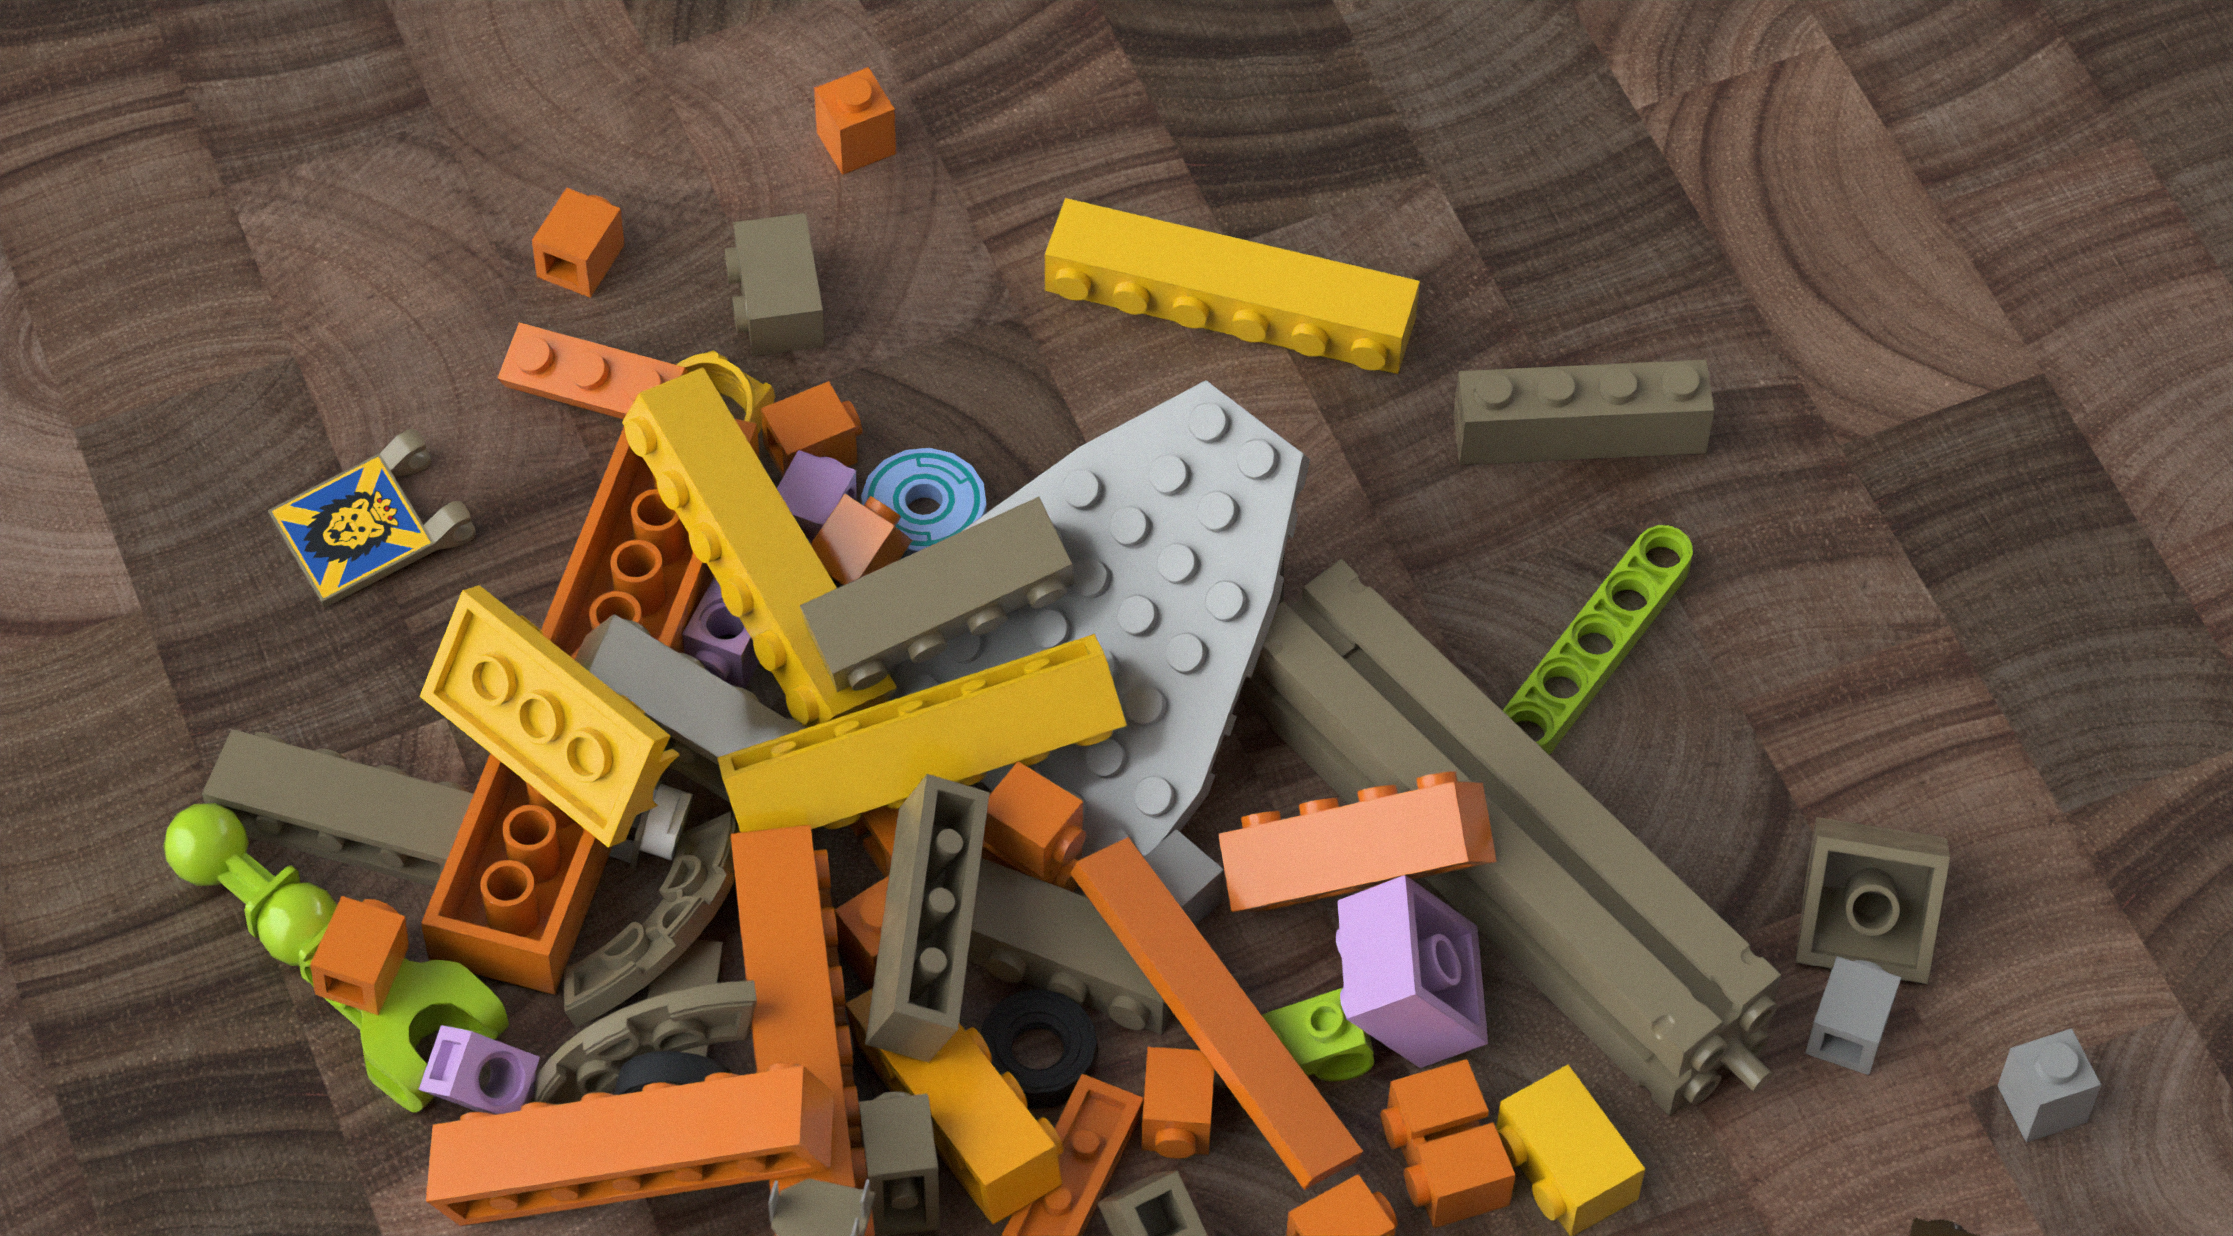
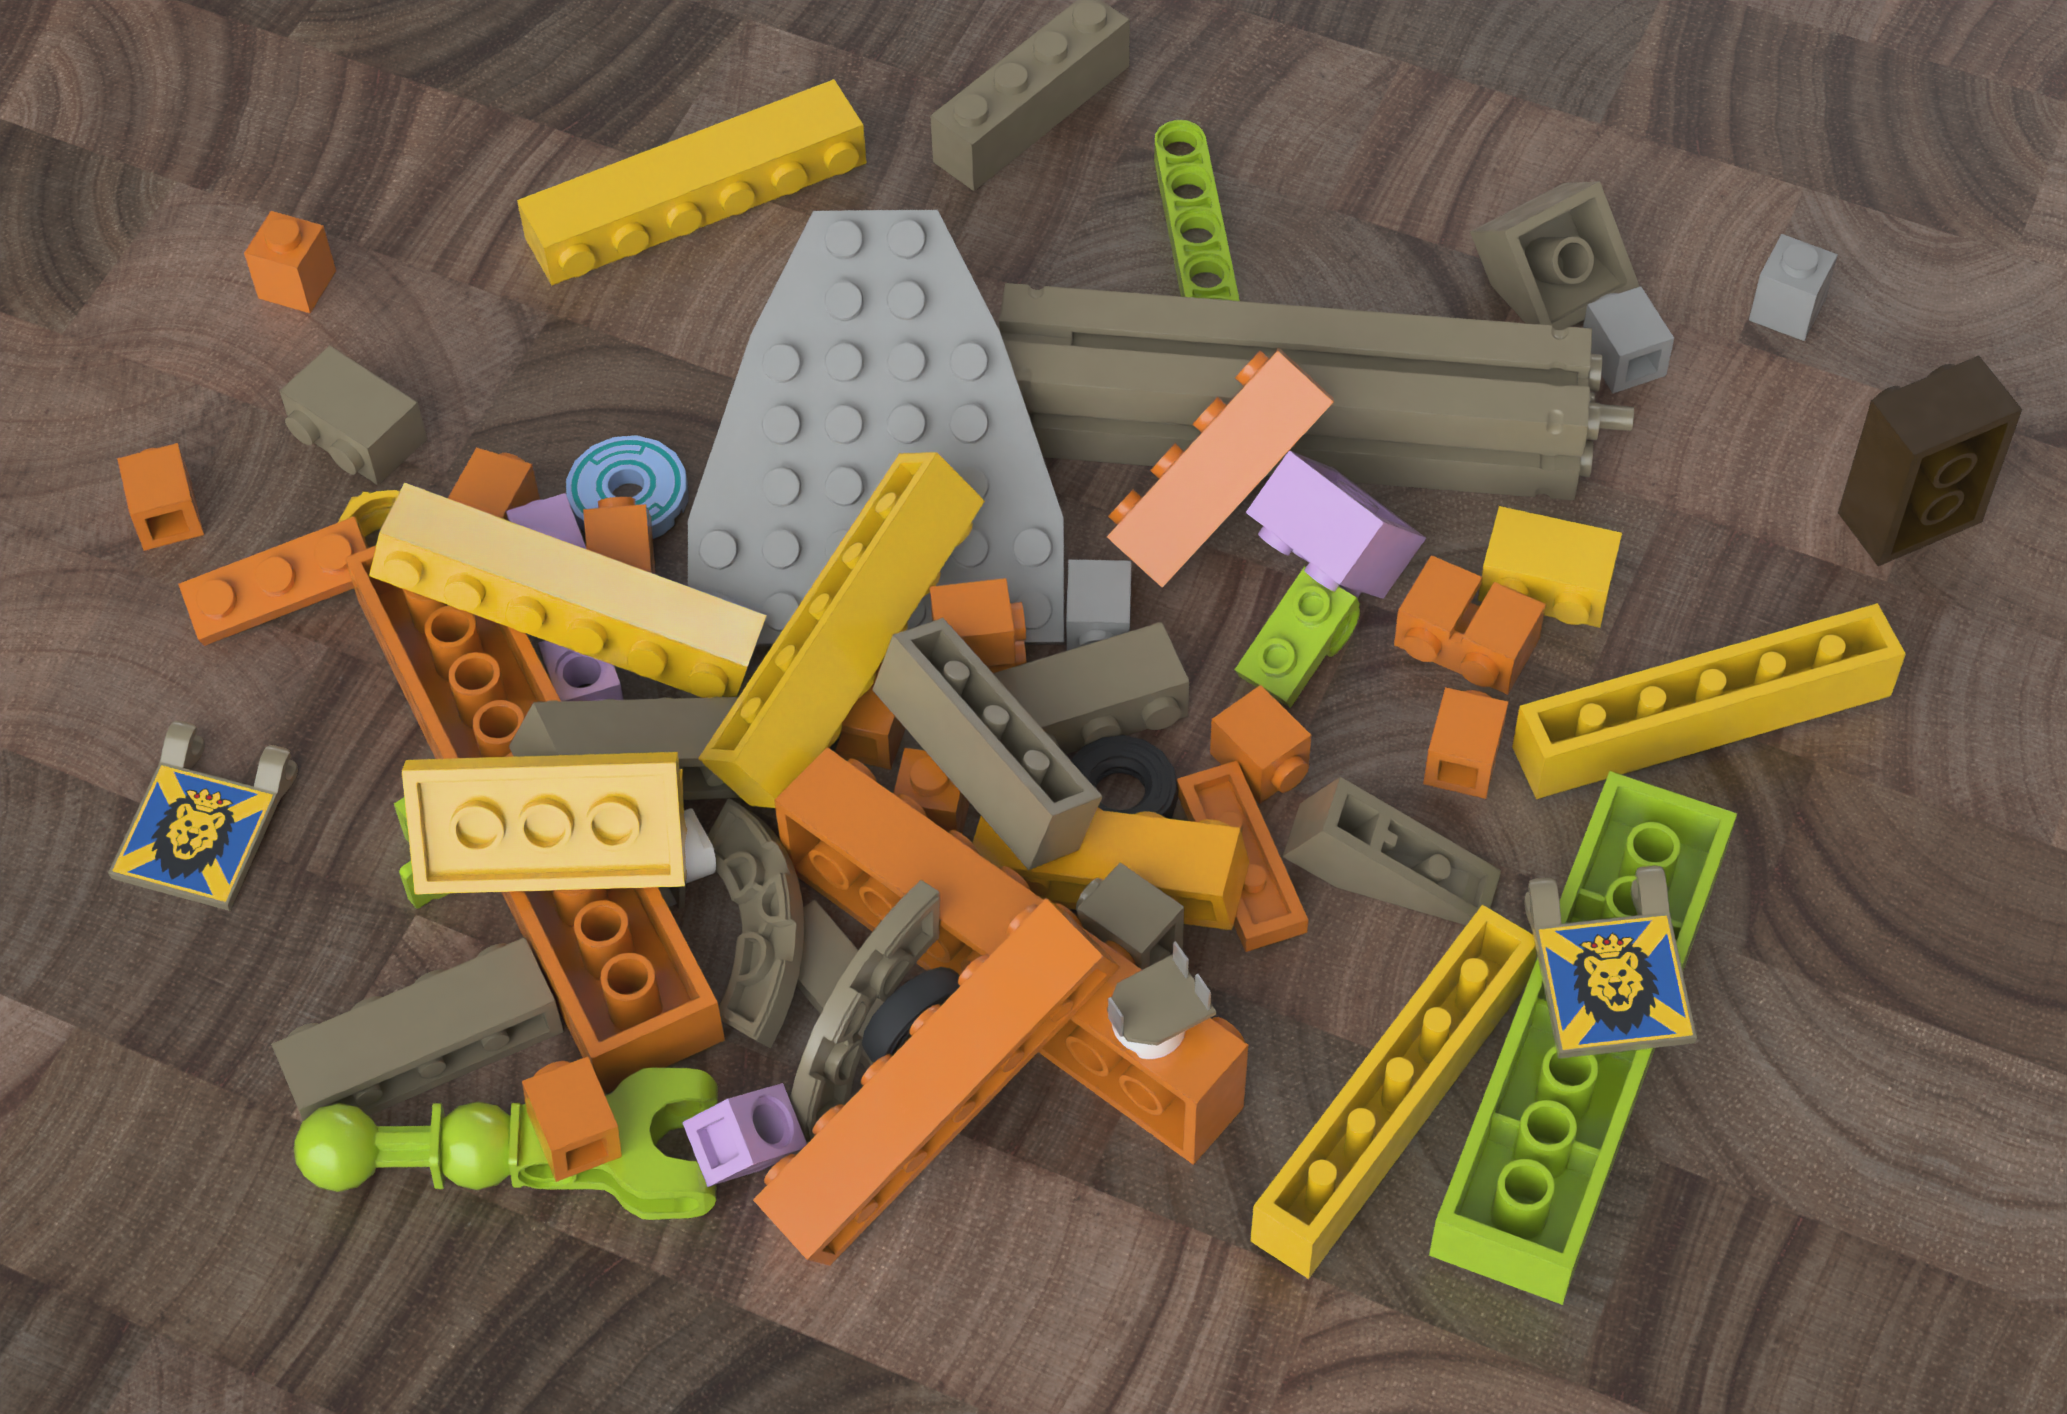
camera: 40 degrees left, 0 degrees up
dark tan brick [800,497,1074,692] -> none
orange tile [1070,837,1363,1190] -> none

